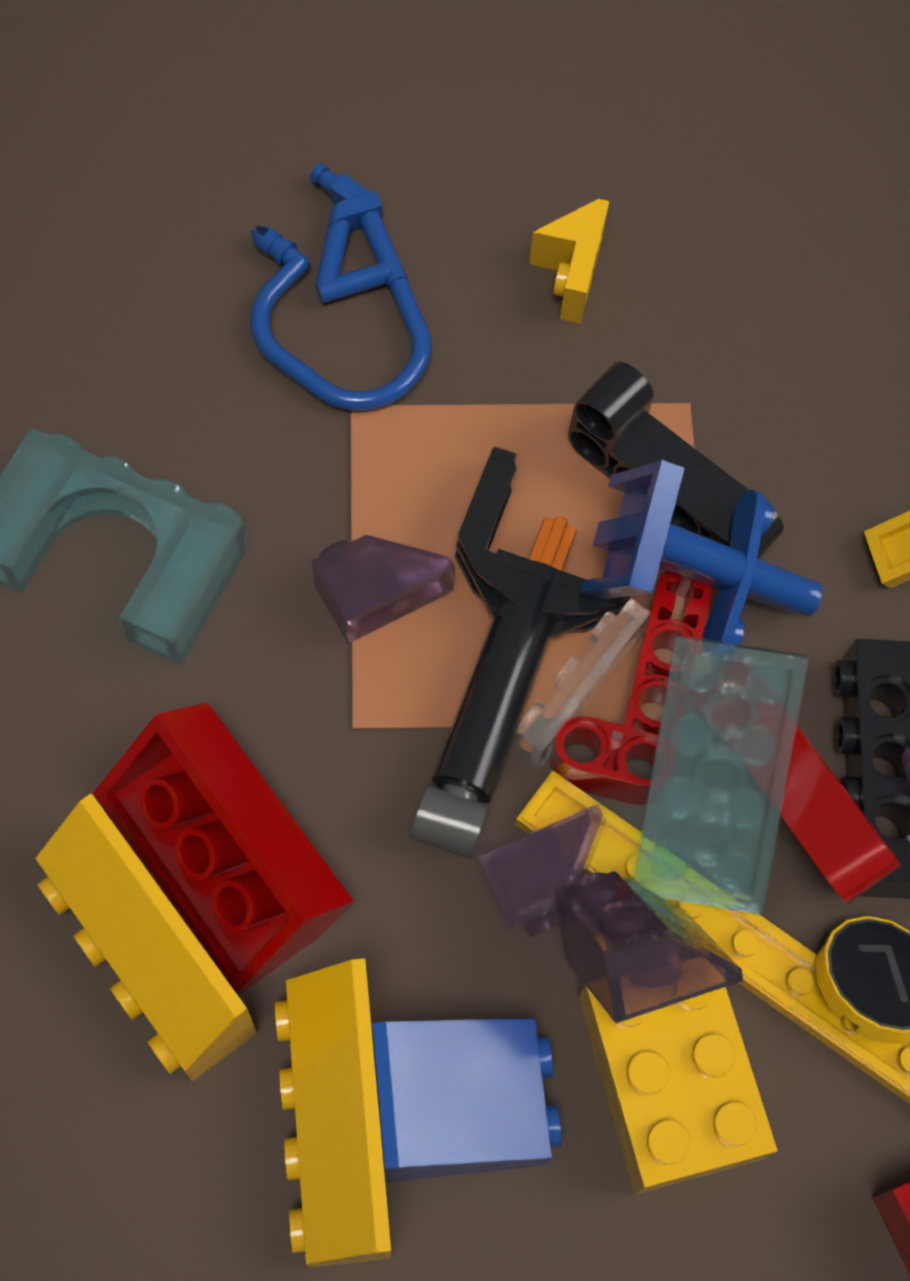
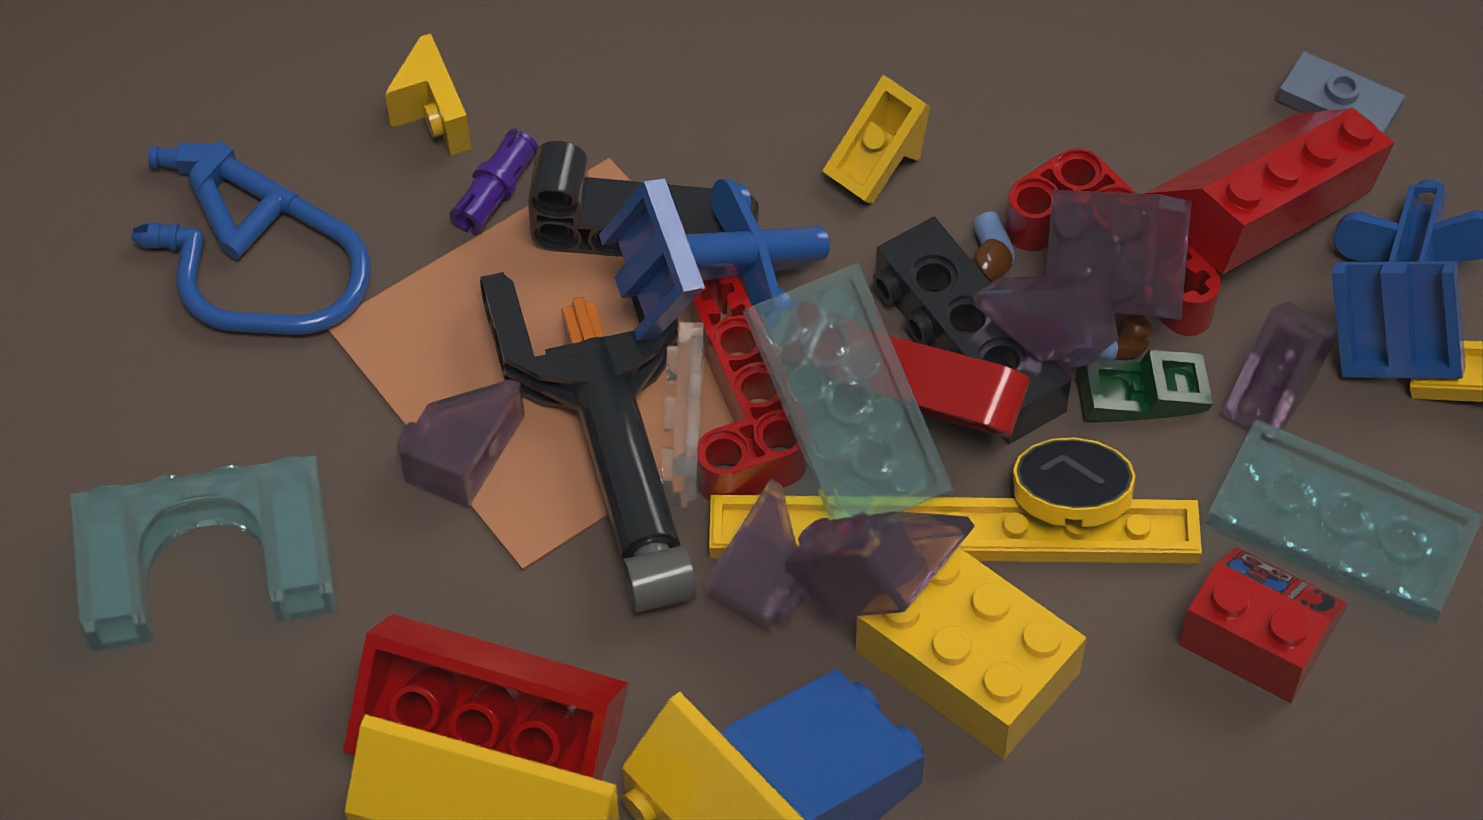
camera: 30 degrees left, 10 degrees down
none -> dark purple pin [450,128,539,235]

